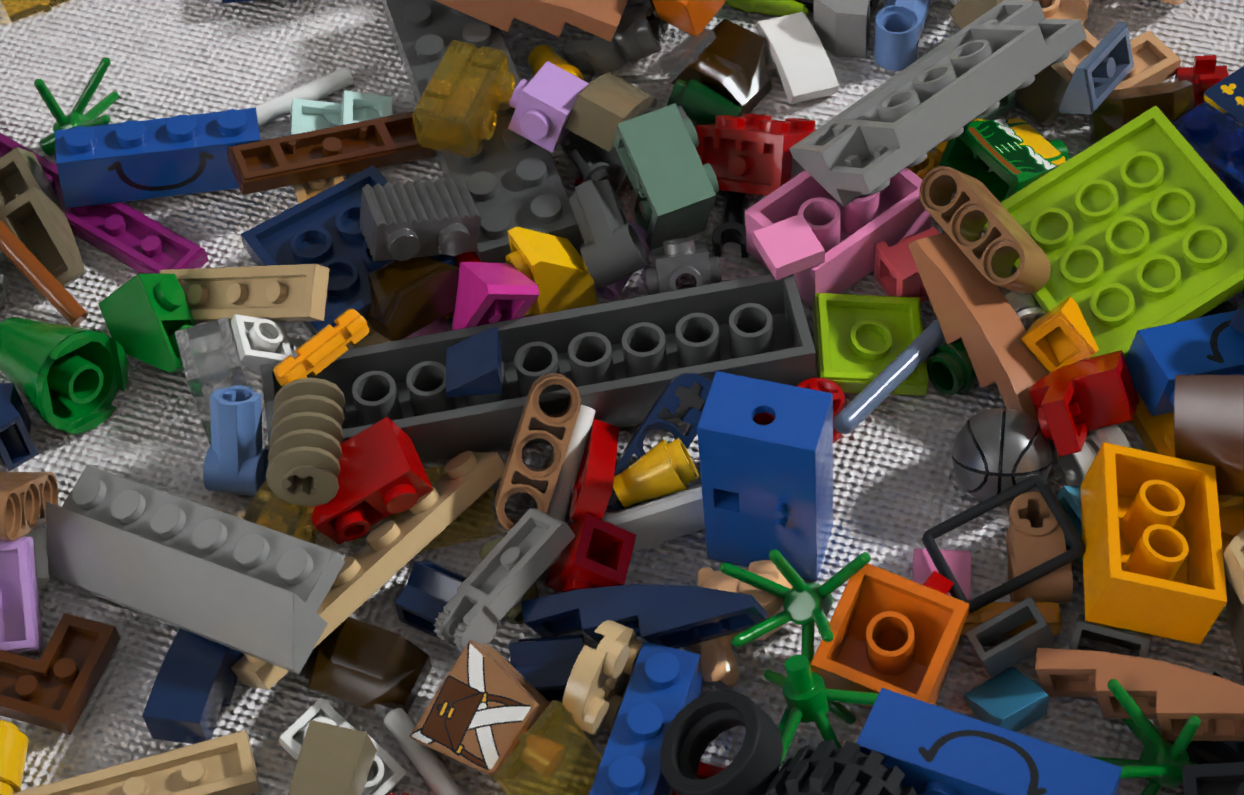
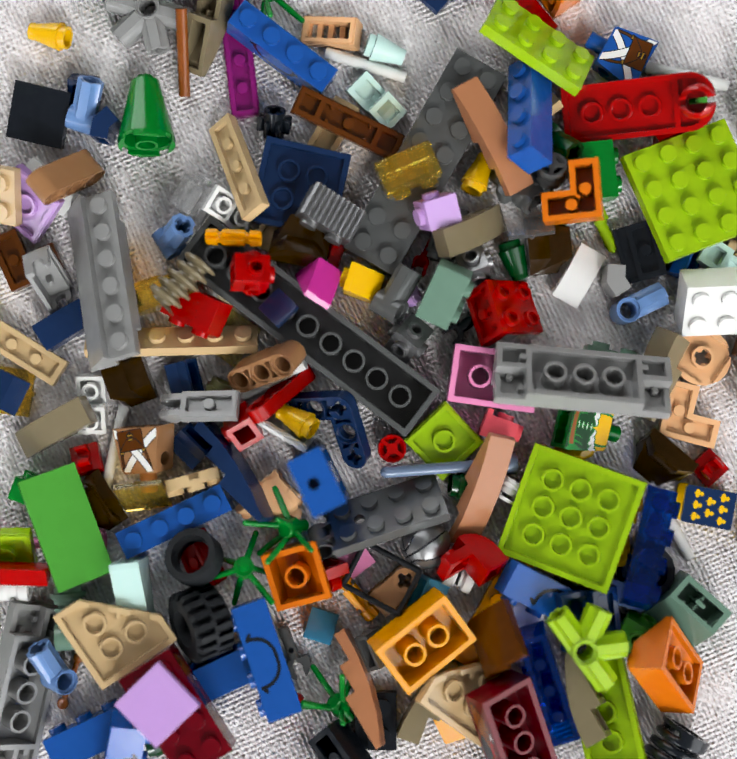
camera: 40 degrees right, 35 degrees up
green slope [98,274,213,373] -> none
bright pink tile [753,213,825,281] -> none
medium nougat beam [919,166,1051,295] -> none
dark grey piece [966,596,1056,678] -> none
light orange slope [1021,296,1099,373] -> none
sand blue slope [1059,22,1134,114] -> none
none -> light grey hinge [22,245,74,314]
none -> red brick [230,251,275,296]
none -> black gear [257,105,292,139]
none -> light nougat slope [300,16,363,51]
none -> dark grey hinge [307,475,451,560]
none -> light aqua cone [363,33,407,66]

